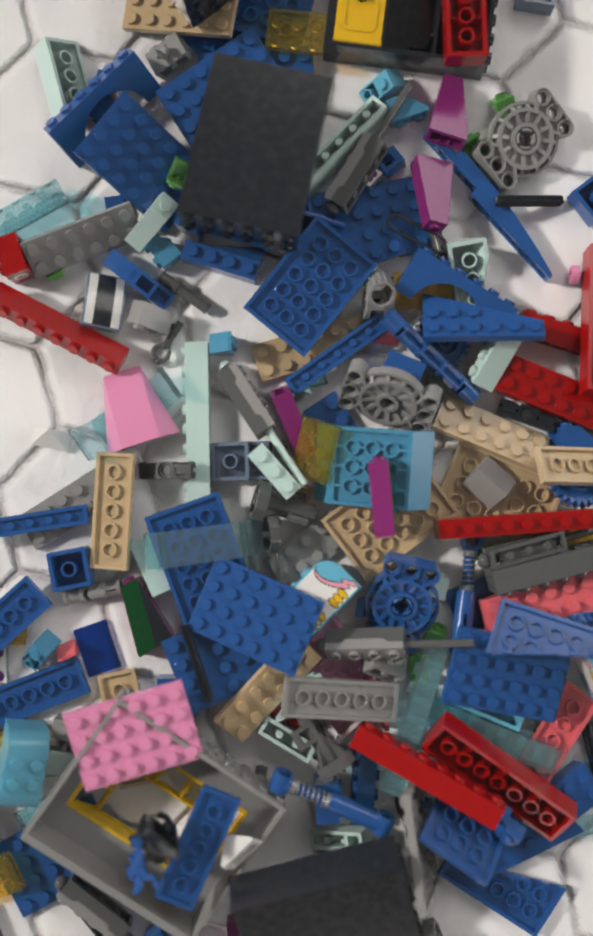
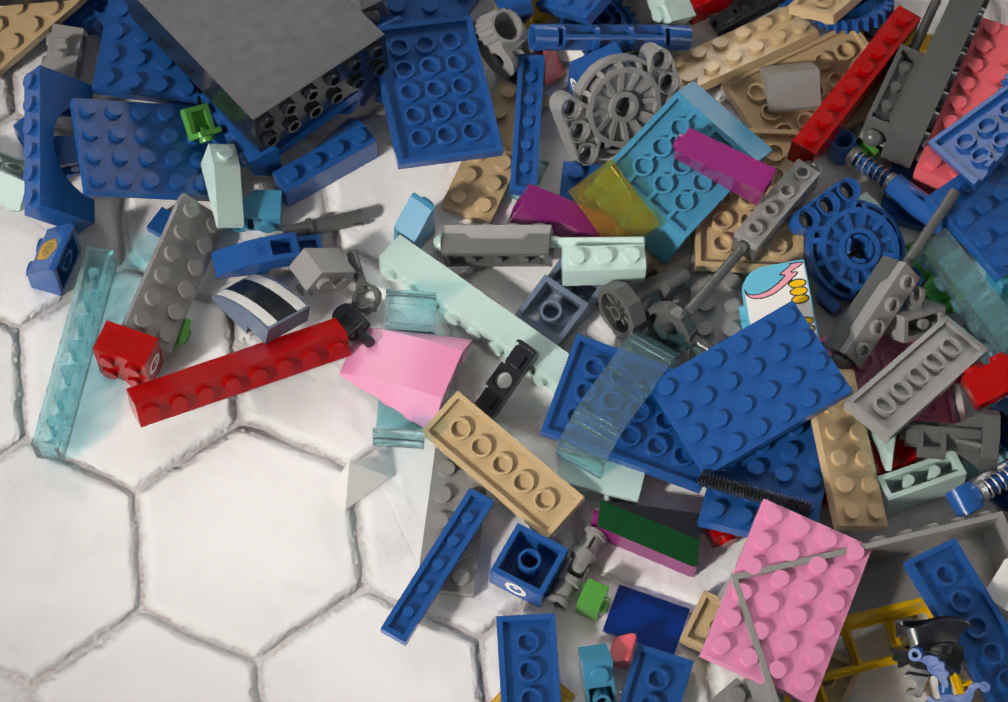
camera: 50 degrees left, 25 degrees down
none -> blue slope [26,223,82,296]
none -> black piece [332,303,375,348]
none -> bright green plate [575,578,611,621]
none -> light grey piece [685,159,820,314]

